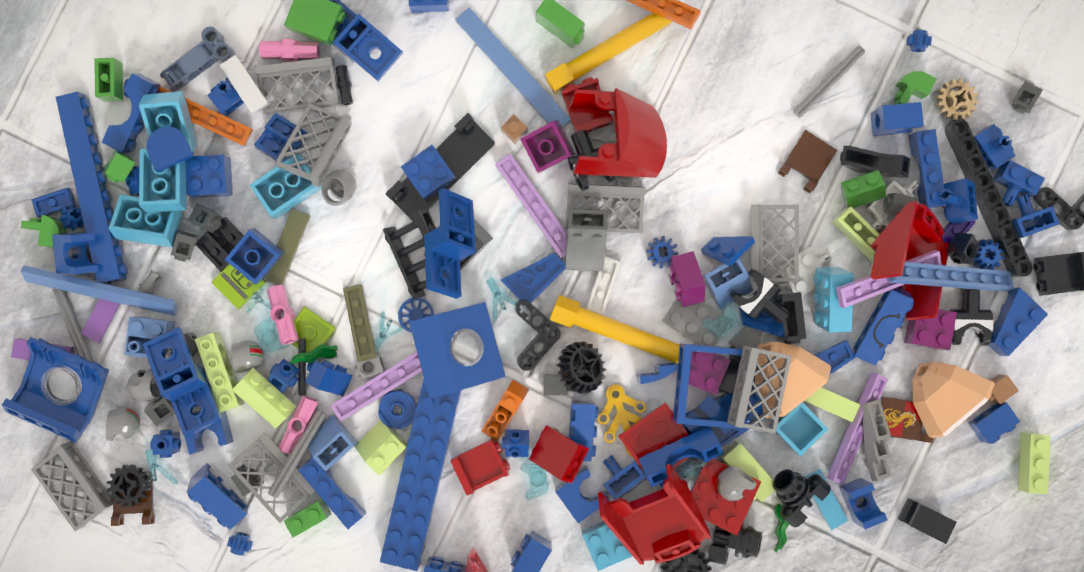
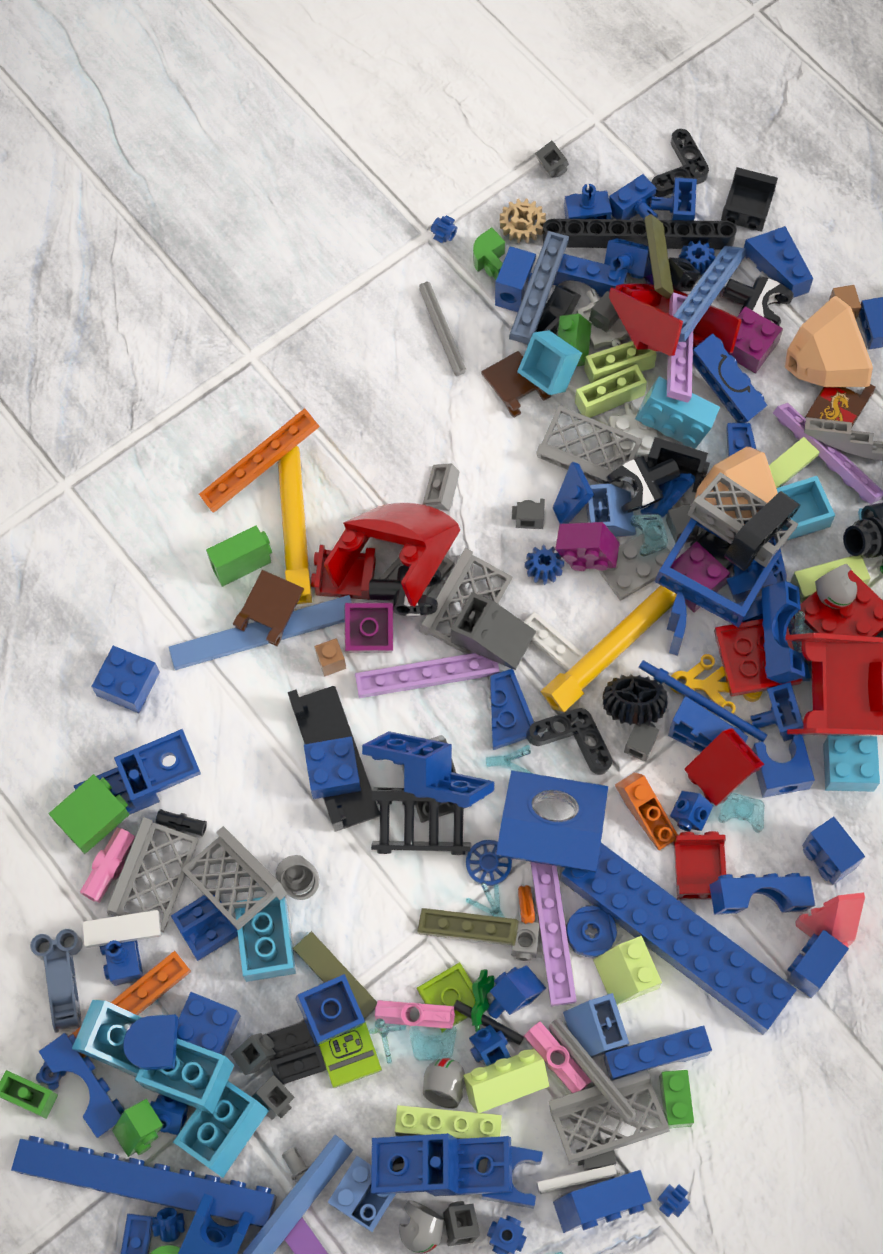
camera: 60 degrees left, 20 degrees down
none -> reddish brown flag [233,570,304,647]
none -> light grey slope [422,463,460,511]
none -> sand blue tile [509,231,569,344]
none -> dark grey brick [512,498,545,529]
none -> medium azure piece [517,330,582,395]
none -> orange axle [518,885,535,924]
none -> white tile [536,1165,617,1194]
none -> yellowish green brick [575,364,647,418]
none -> blue bar [638,660,768,742]
none -> olive tile [645,214,673,299]
none -> blue arch [709,873,816,915]
none -> black beam [724,491,800,571]

